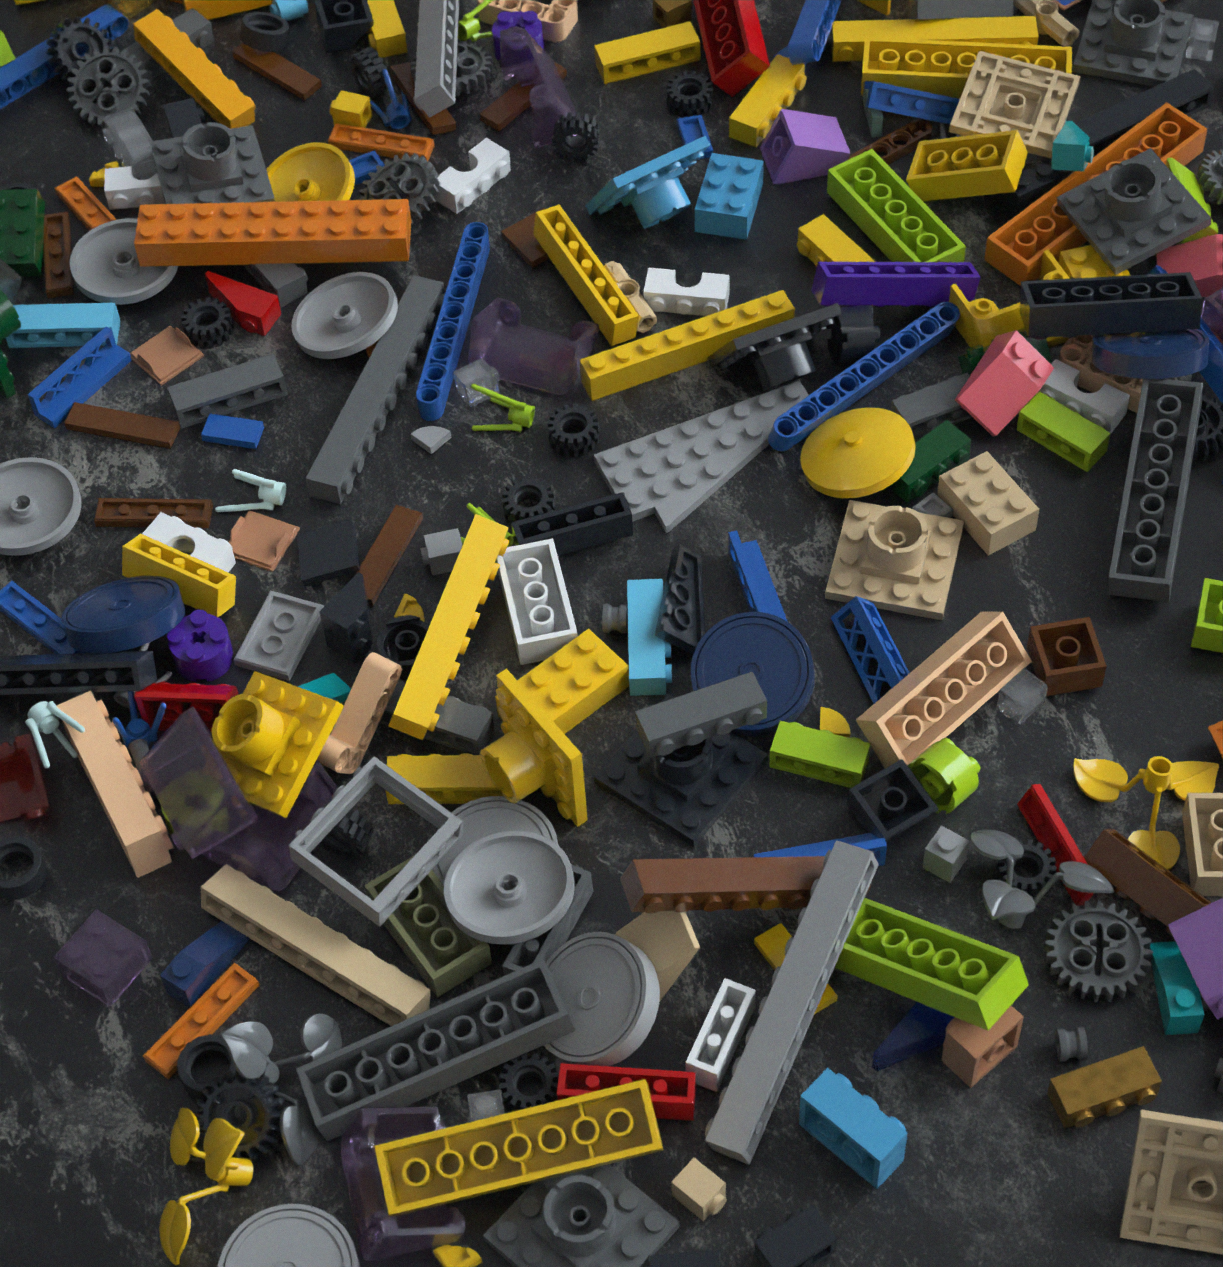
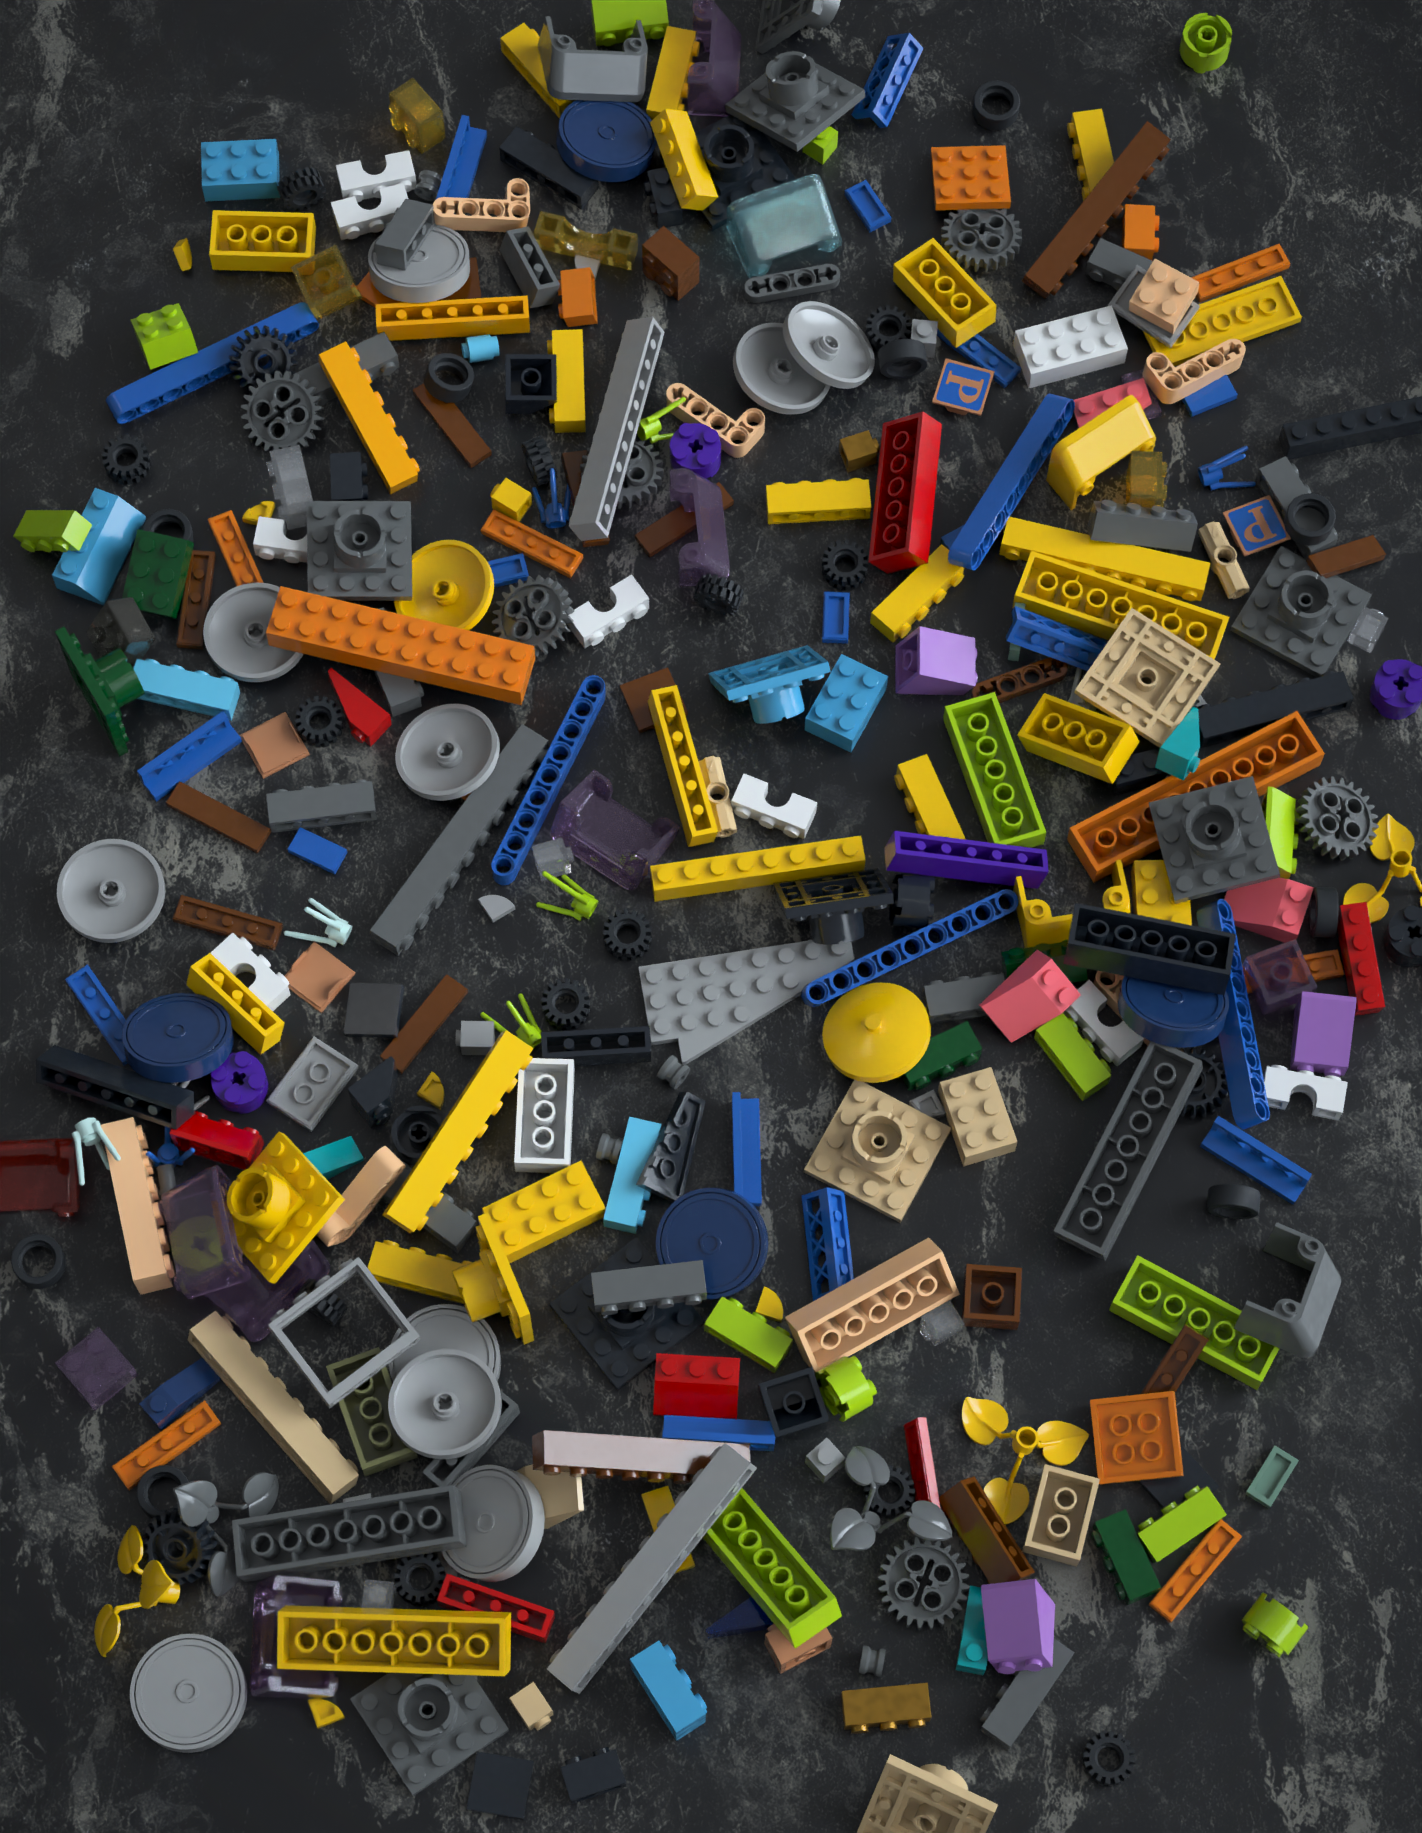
camera: 10 degrees right, 15 degrees up
white brick [686,978,755,1092] -> none
none -> red slope [653,1353,740,1419]
none -> dark grey wheel [657,1055,691,1089]

